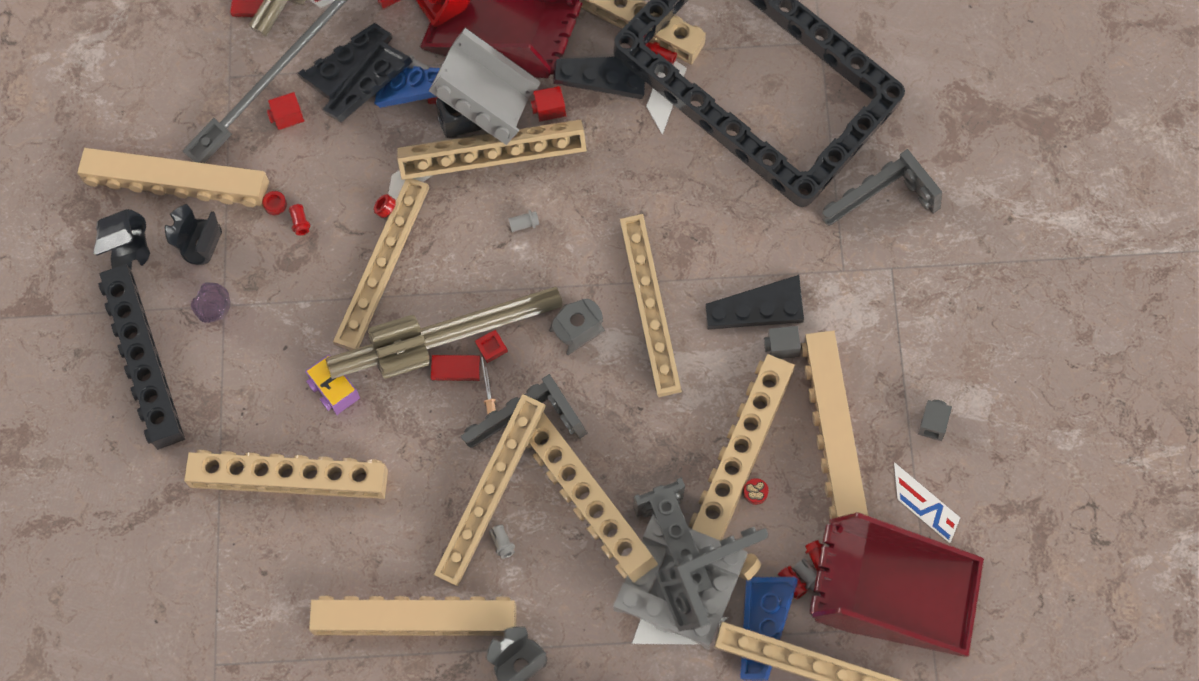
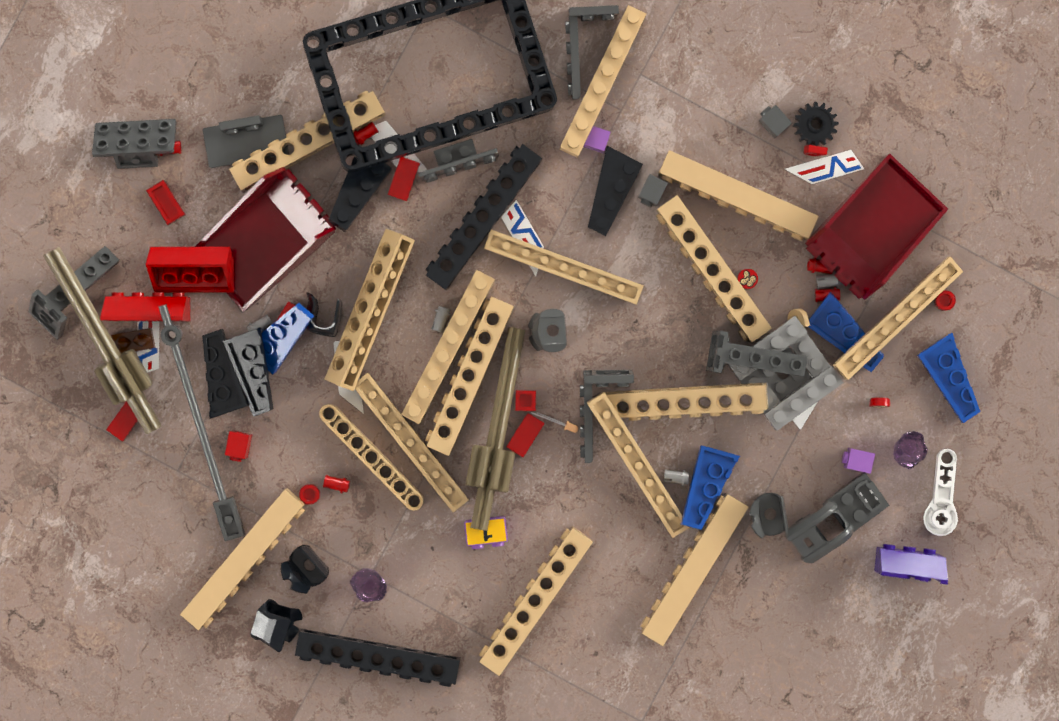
camera: 65 degrees left, 20 degrees up
red tile [374,194,396,218] -> none
light grey panel [429,28,540,145] -> none
red brick [530,86,566,122] -> none
dark grey bracket [655,526,768,632] -> none
none -> tan beam [319,404,424,511]
none -> red tile [388,157,420,201]
none -> tan brick [401,270,495,424]
none -> dark grey bracket [418,139,499,183]
none -> black brick [425,144,542,290]
none -> tan brick [425,297,514,456]
none -> white sticker [501,200,544,276]
none -> tan plate [560,5,646,158]
none -> medium lavender brick [584,126,610,153]
none -> blue wing [680,445,740,530]
none -> black gear [793,102,839,146]
none -> red tile [803,145,828,157]

